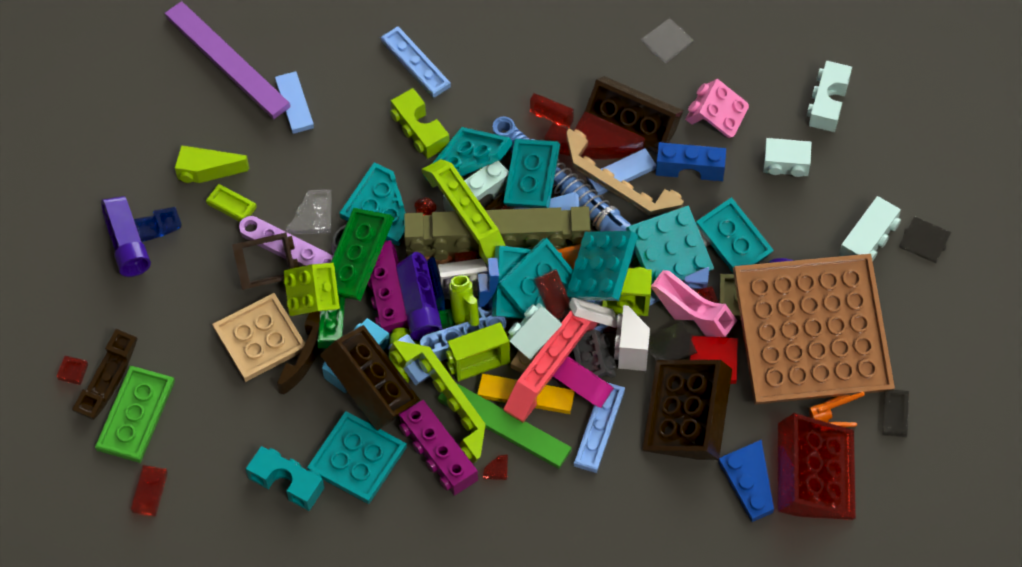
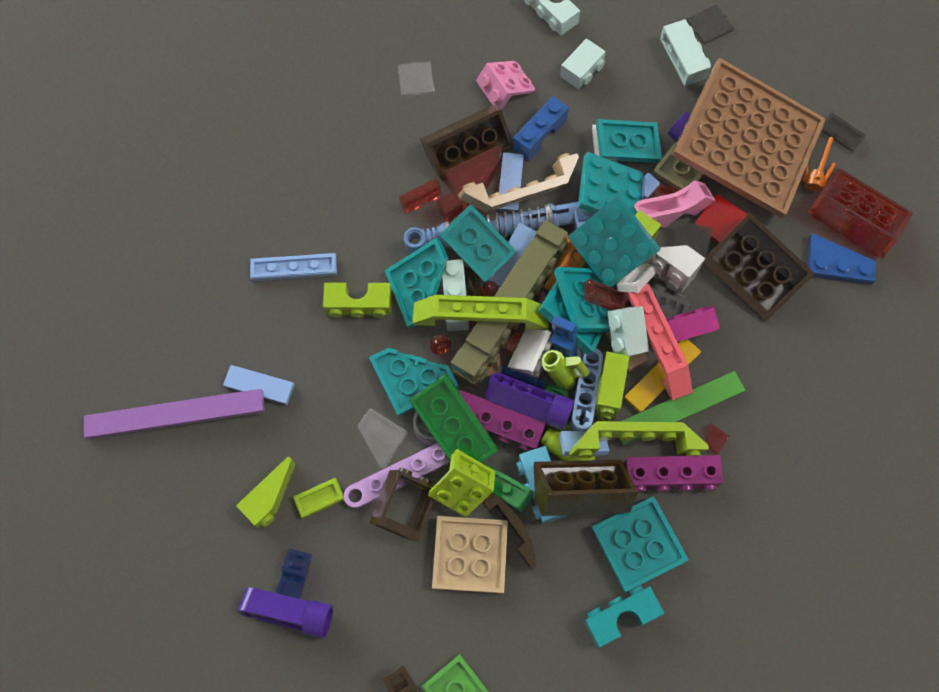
camera: 55 degrees left, 10 degrees up
light blue tile [574,382,625,473] -> none

